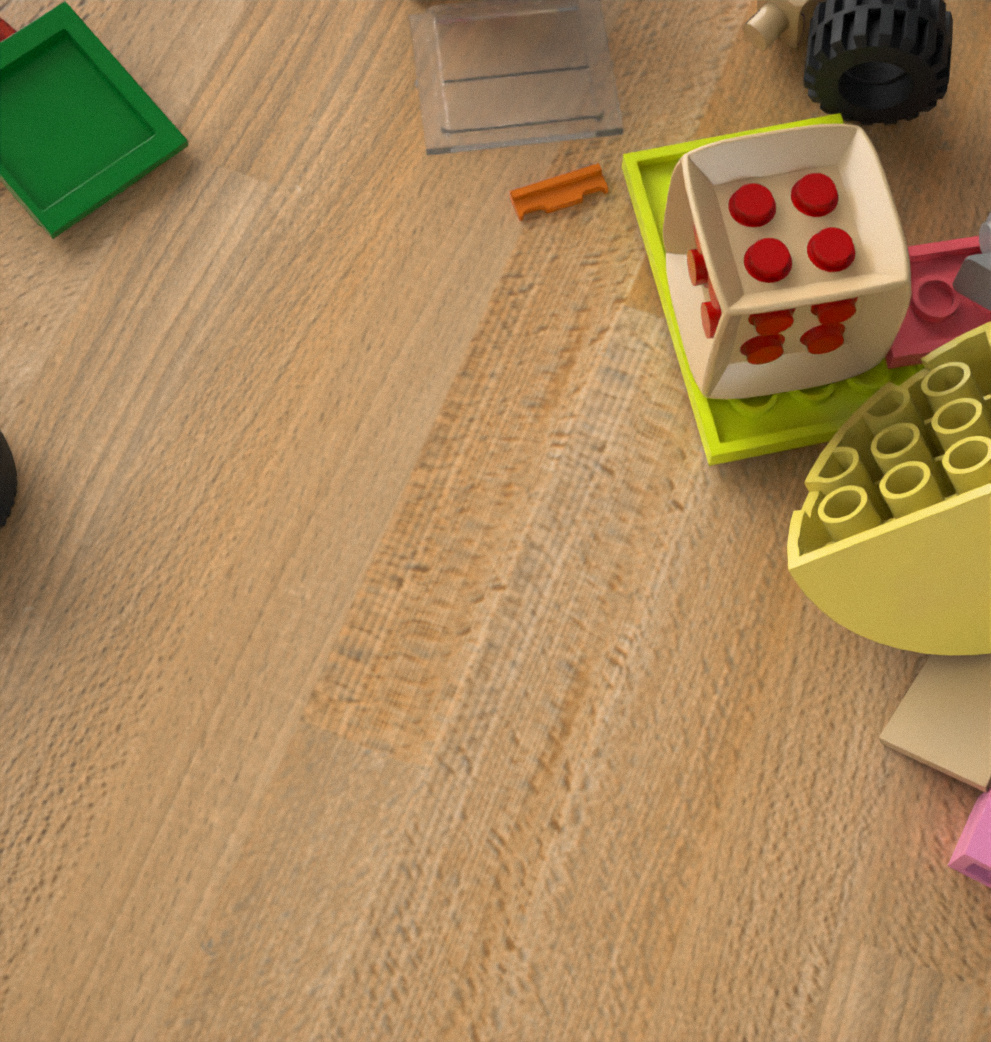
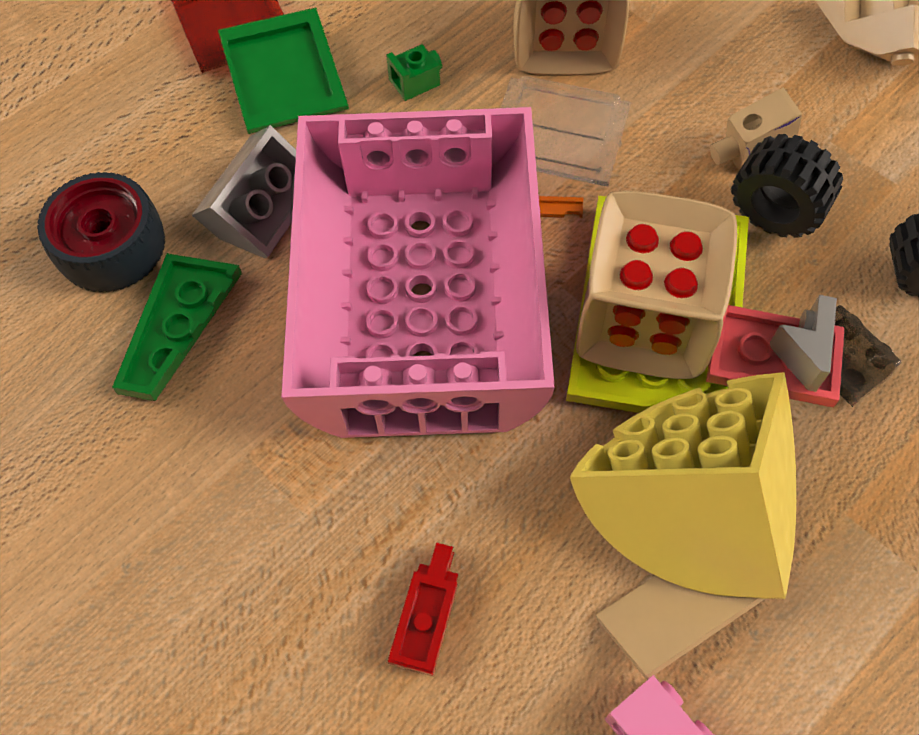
camera: 25 degrees right, 5 degrees down
none -> green wing [112,253,242,401]
none -> light grey slope [192,125,296,258]
none -> bright pink slope [281,107,555,438]
none -> green brick [386,44,442,101]
none -> red hinge [388,542,459,676]

